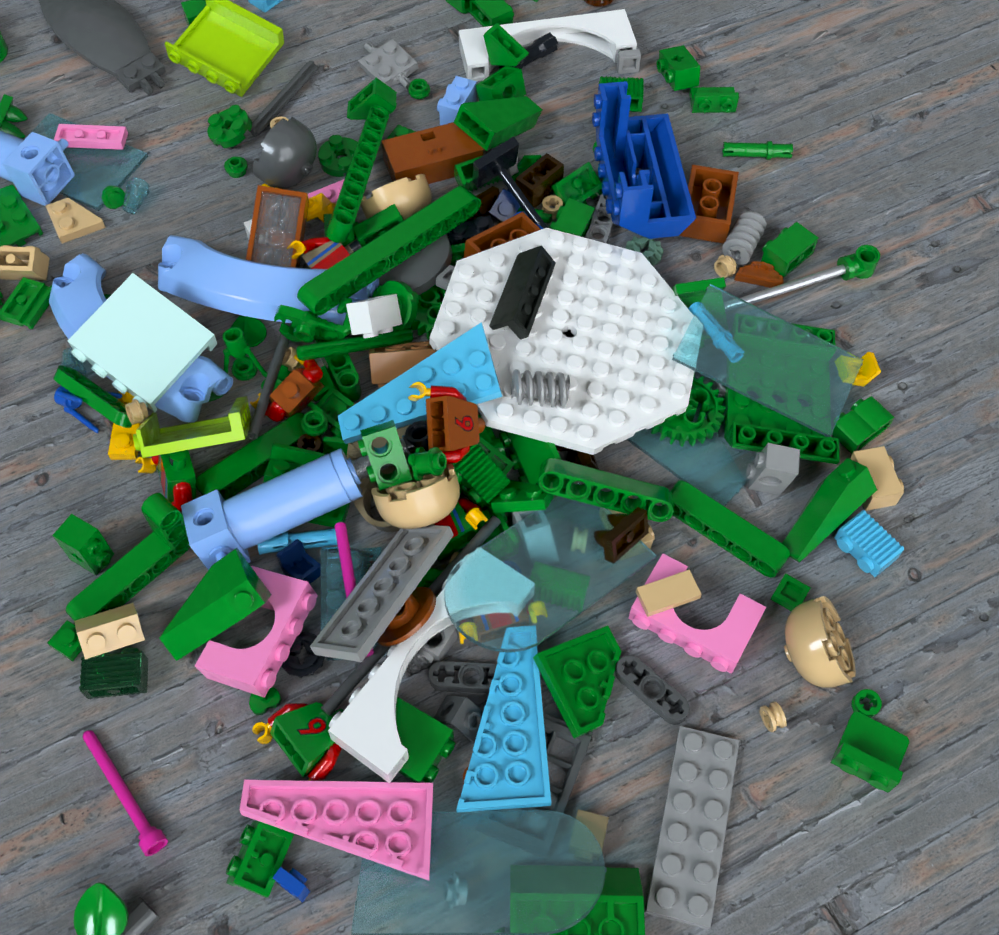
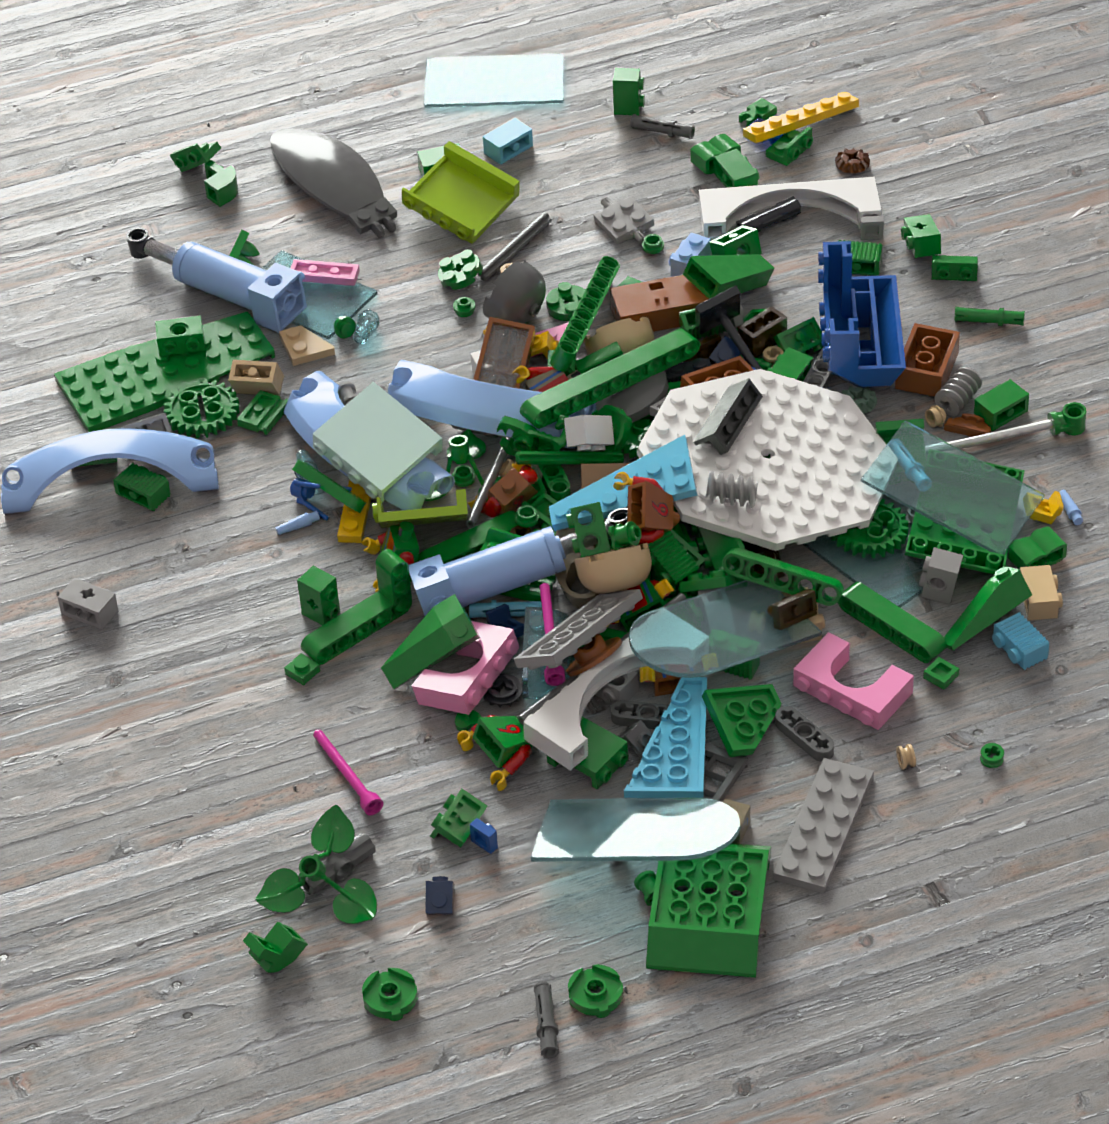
camera: 10 degrees right, 15 degrees down
tan brick [74,603,145,659] -> none
clear green brick [79,648,148,699] -> none
tan plate [125,399,149,425] -> none
bright pink wing [240,780,433,881] -> none
green slope [347,77,397,120] -> none
green slope [483,23,529,66] -> none
tan tile [636,569,702,617] -> none
tan cylinder [784,596,856,688] -> none
green bracket [830,712,909,793] -> none
none -> light blue animal [275,511,320,535]
none -> light grey bush [338,382,357,406]
none -> light blue animal [1059,490,1083,525]

